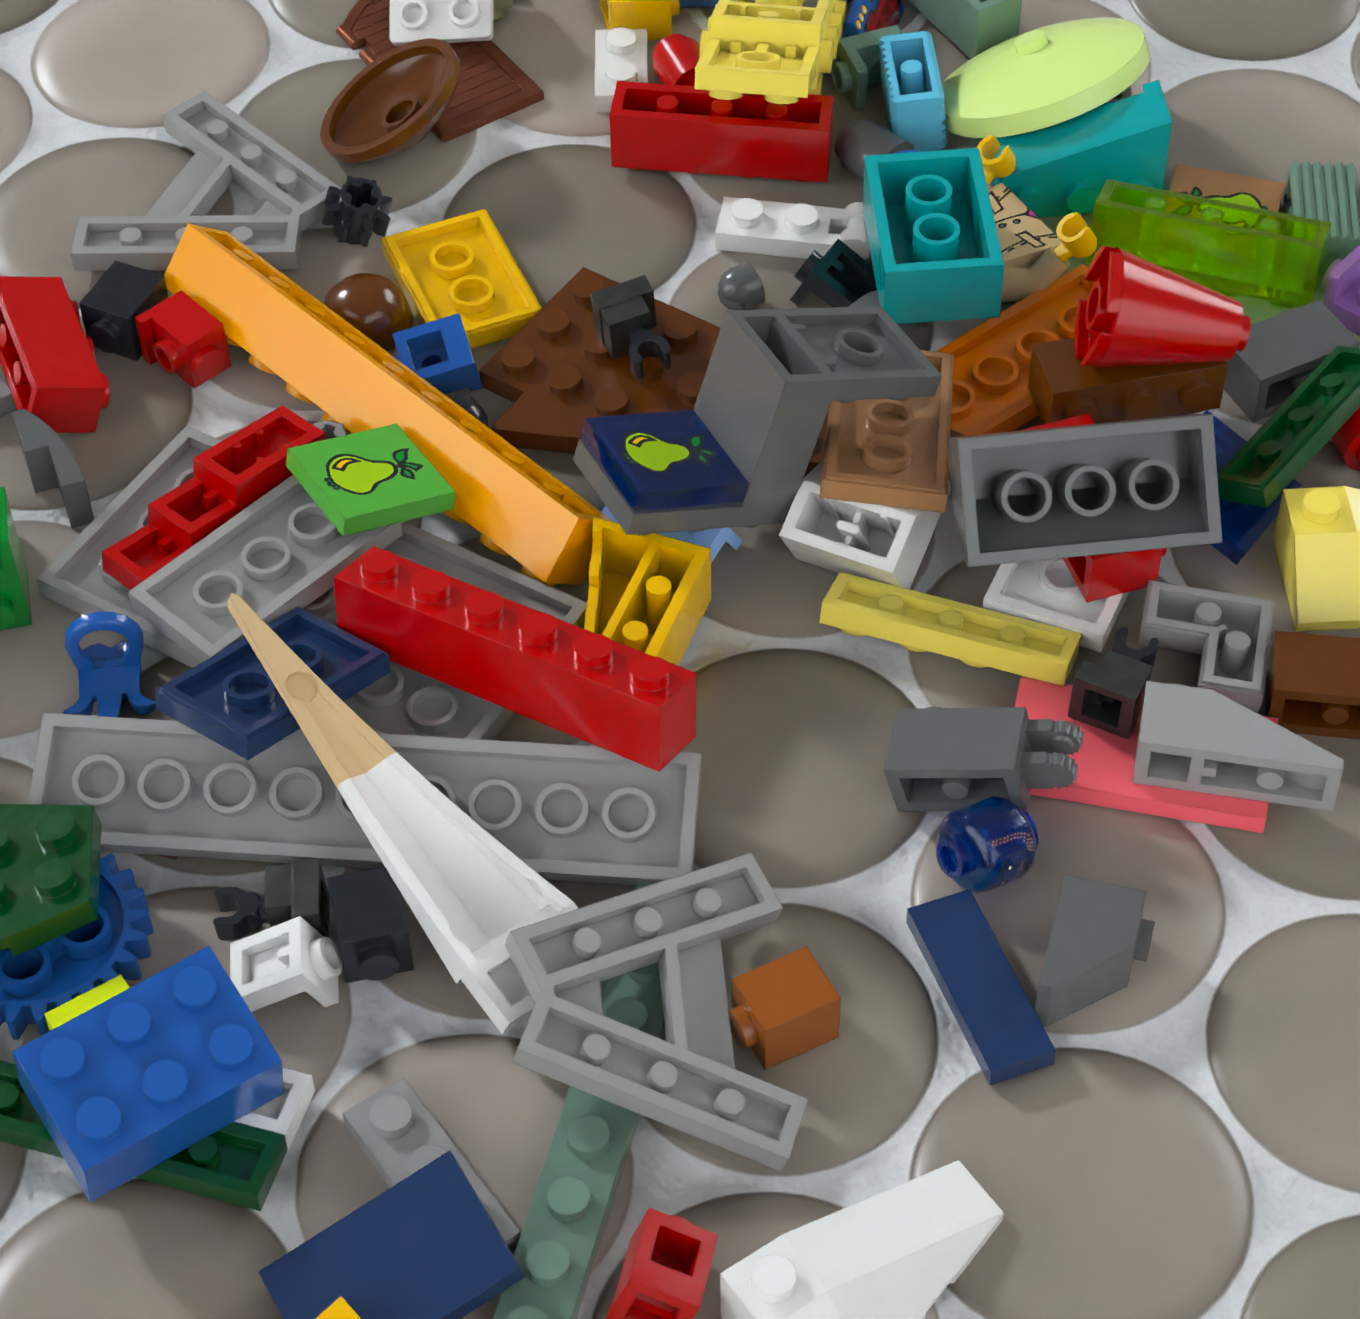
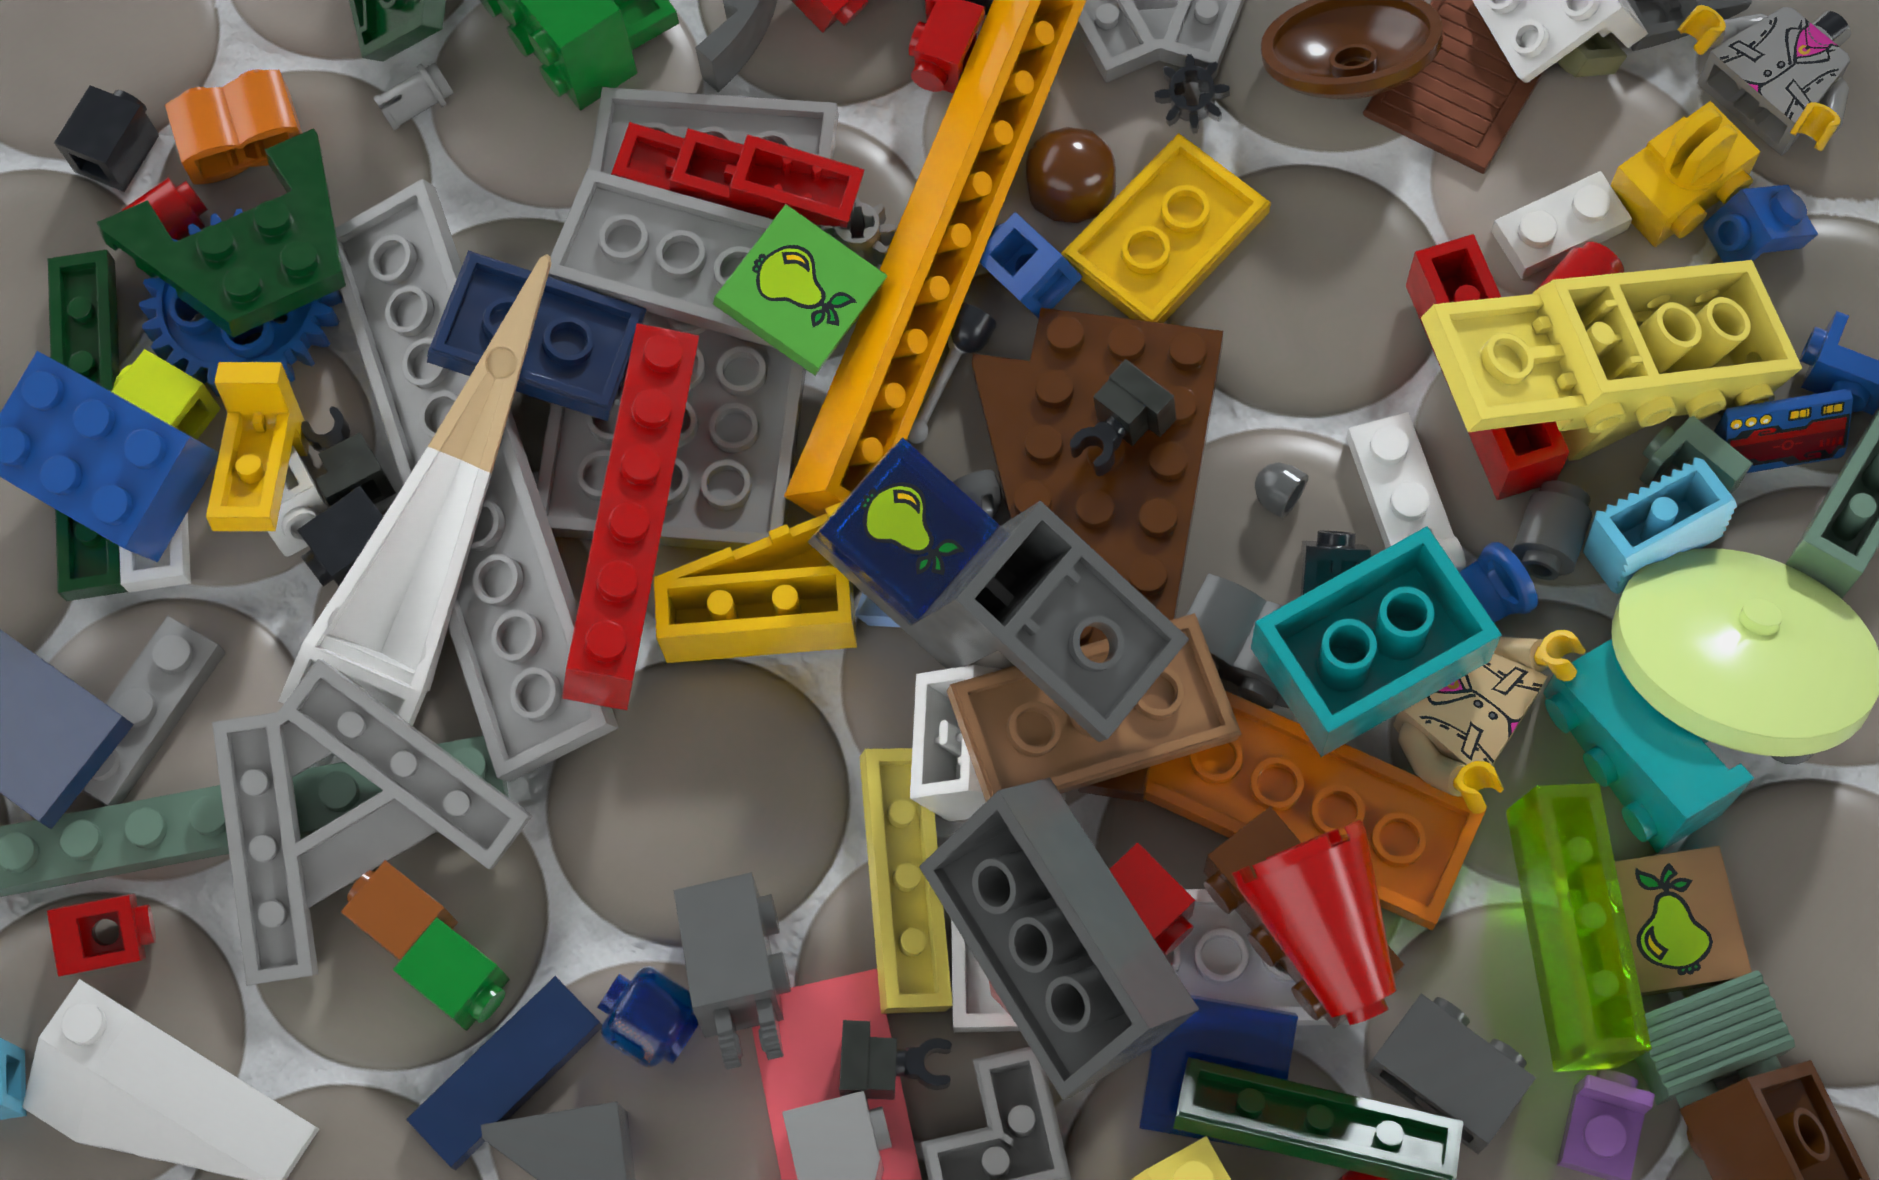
camera: 70 degrees right, 20 degrees up
blue piece [63,611,156,717] -> none
none -> yellow bracket [206,362,309,531]
none -> green brick [393,917,510,1031]

